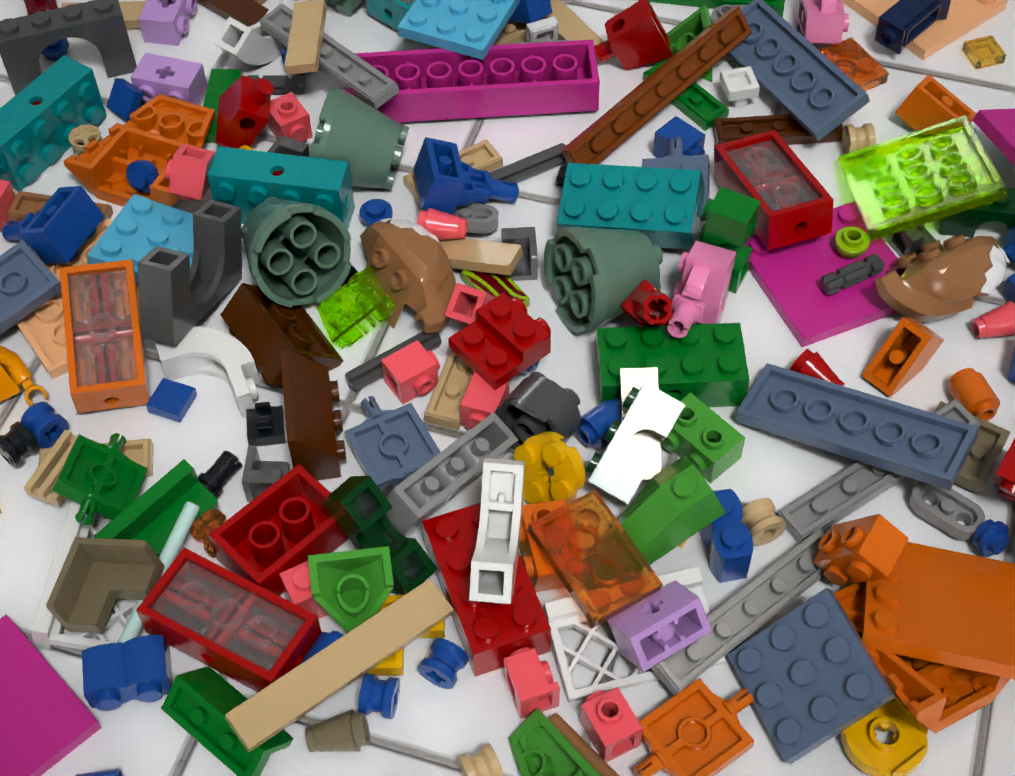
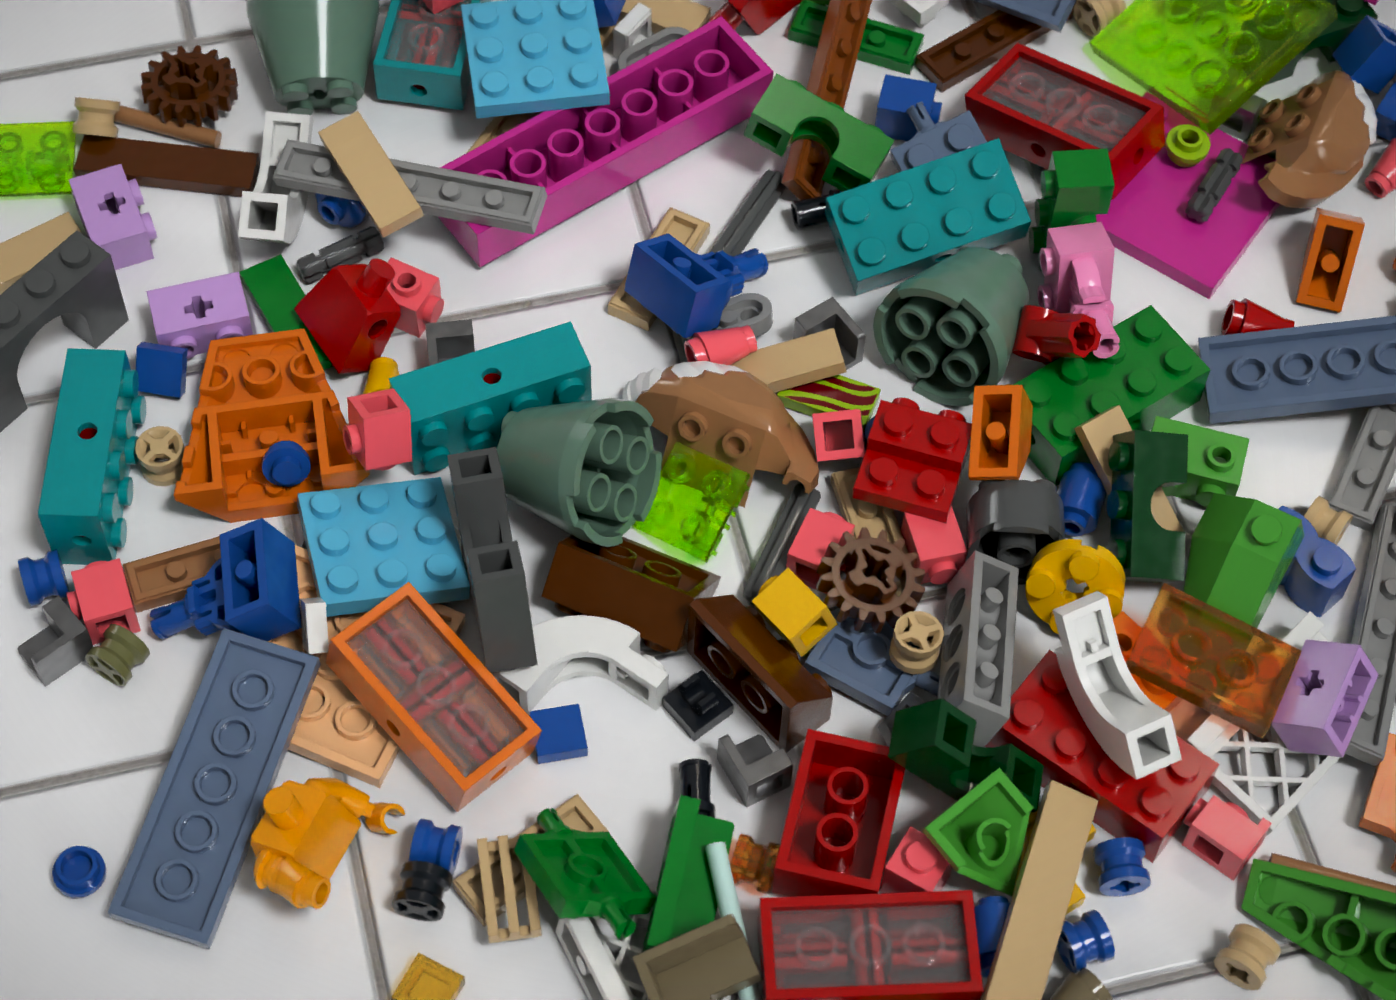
camera: 35 degrees left, 5 degrees up
sand green cone [309,87,409,190] -> none
blue plate [359,199,393,227] -> none
coral brick [580,687,643,762] -> none
none -> white tile [300,597,329,654]
none -> green arch [743,74,895,192]
none -> yellow brick [752,568,838,657]
none -> reddish brown gear [816,527,925,633]
none -> tan wheel [889,611,944,675]
none -> orange slope [968,385,1033,480]

